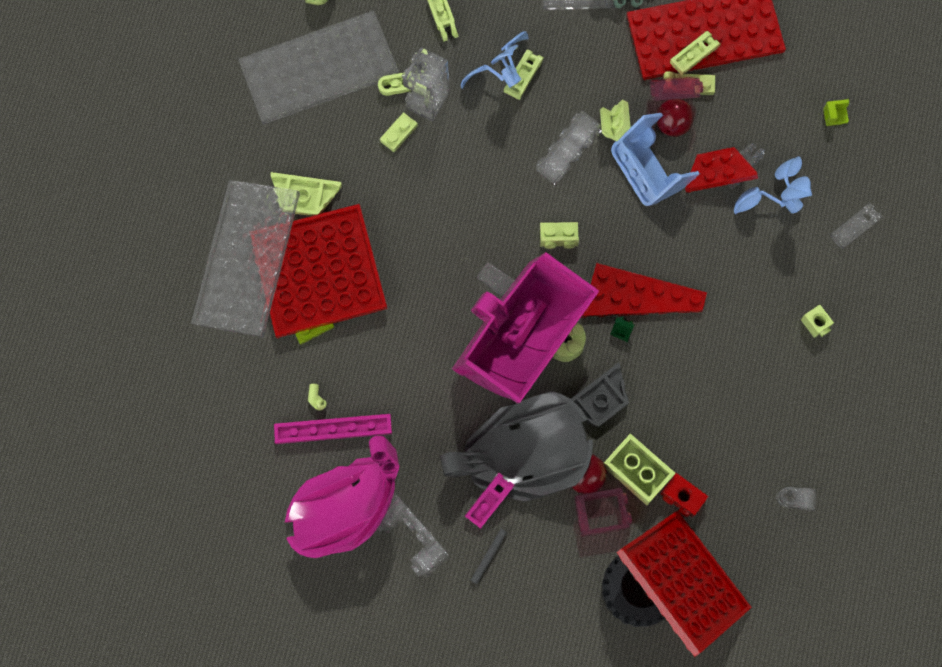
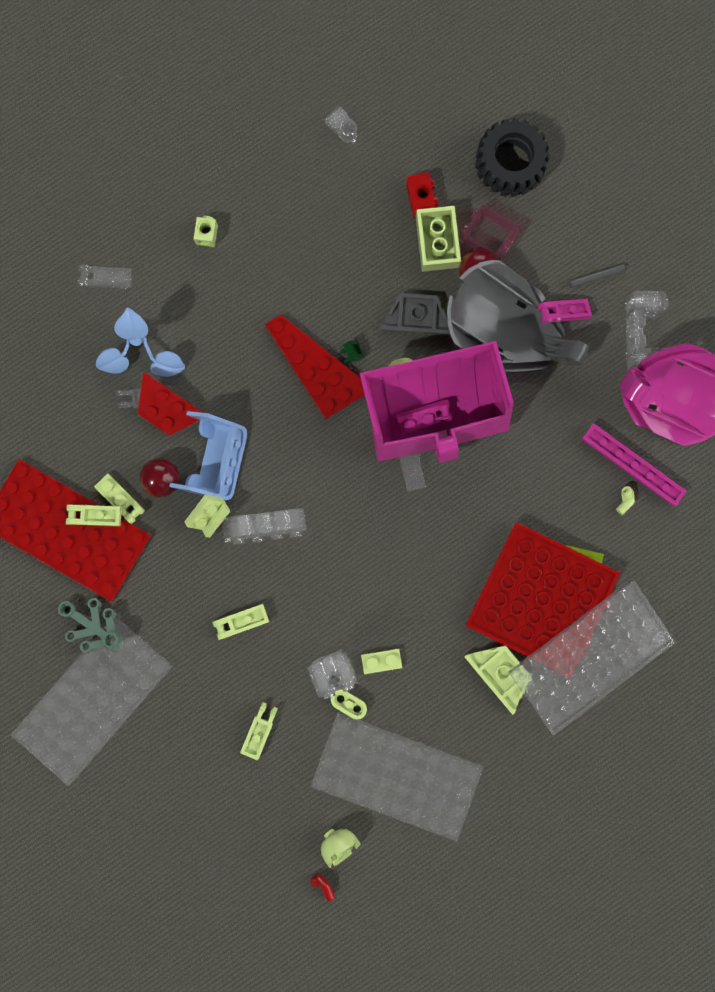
camera: 145 degrees left, 10 degrees up
light blue plant [461,31,529,89] -> none
yellowish green bracket [540,222,579,249] -> none
red plate [616,510,752,657] -> none
clear pink window [650,77,703,101] -> none
lime panel [823,99,849,126] -> none

